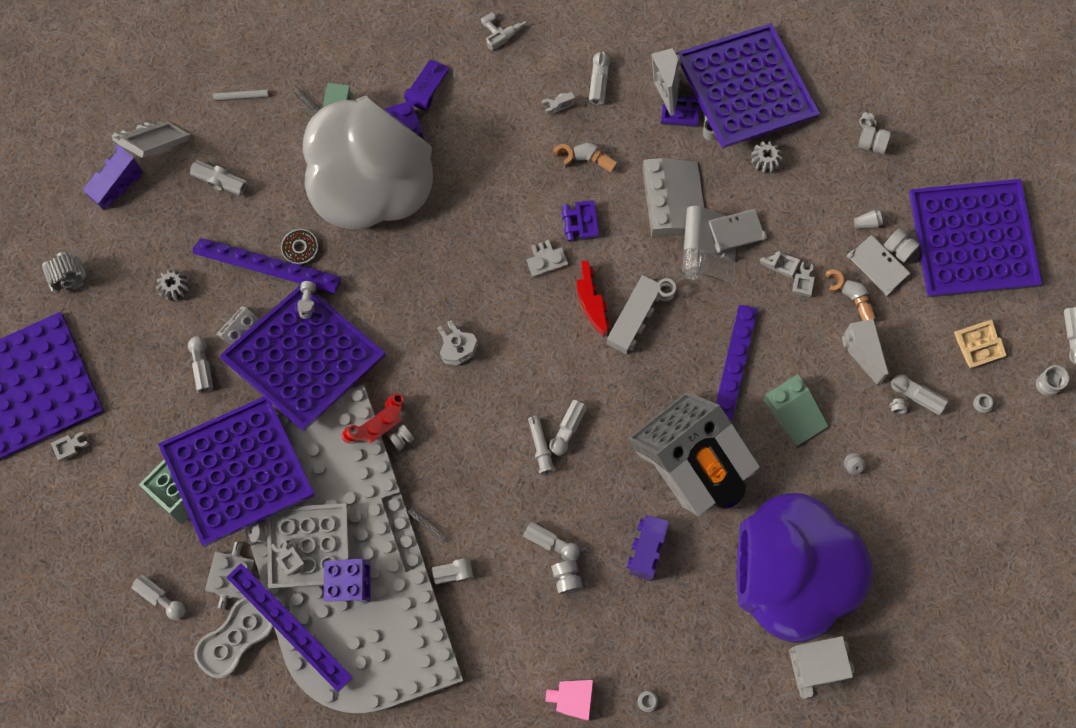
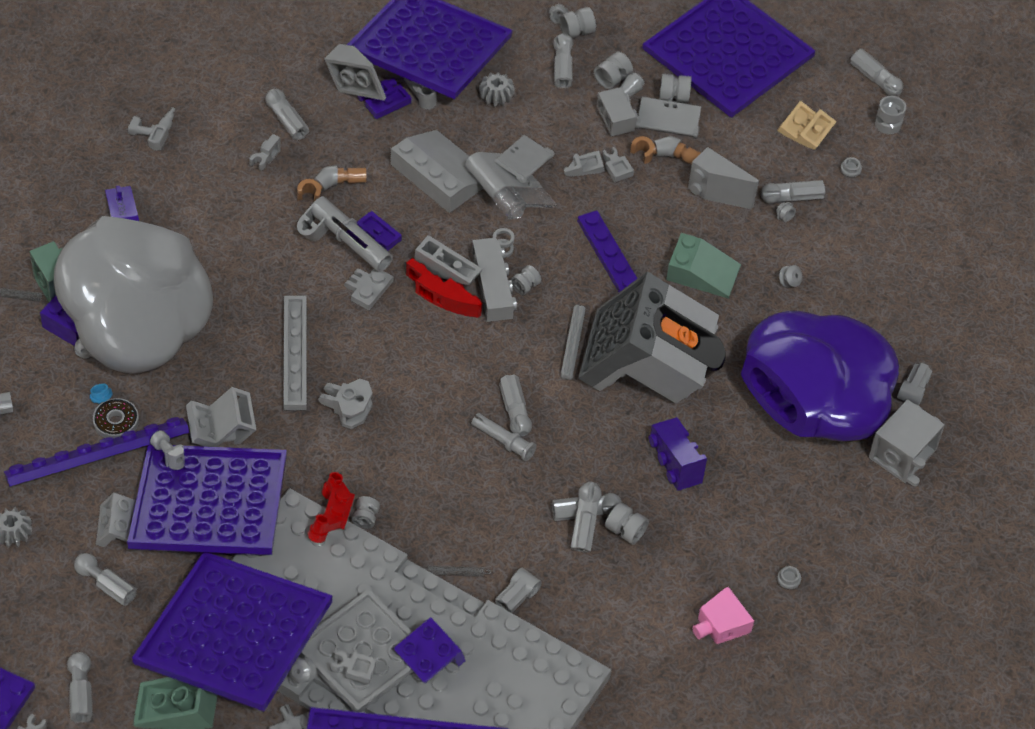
camera: 45 degrees left, 20 degrees down
none -> light grey piece [67,652,93,723]
none -> dark azure plate [90,384,113,404]
none -> light grey piece [186,387,256,447]
none -> light grey plate [284,296,307,410]
none -> light grey piece [297,196,393,272]
none -> light grey slope [415,235,482,285]
none -> light grey wheel [511,265,541,295]
none -> light grey piece [553,33,573,88]
none -> light grey axle [561,305,586,380]
none -> light grey piece [570,482,602,553]
none -> light grey wheel [594,52,633,90]
none -> light grey brick [597,87,638,136]
none -> light grey piece [897,363,932,405]

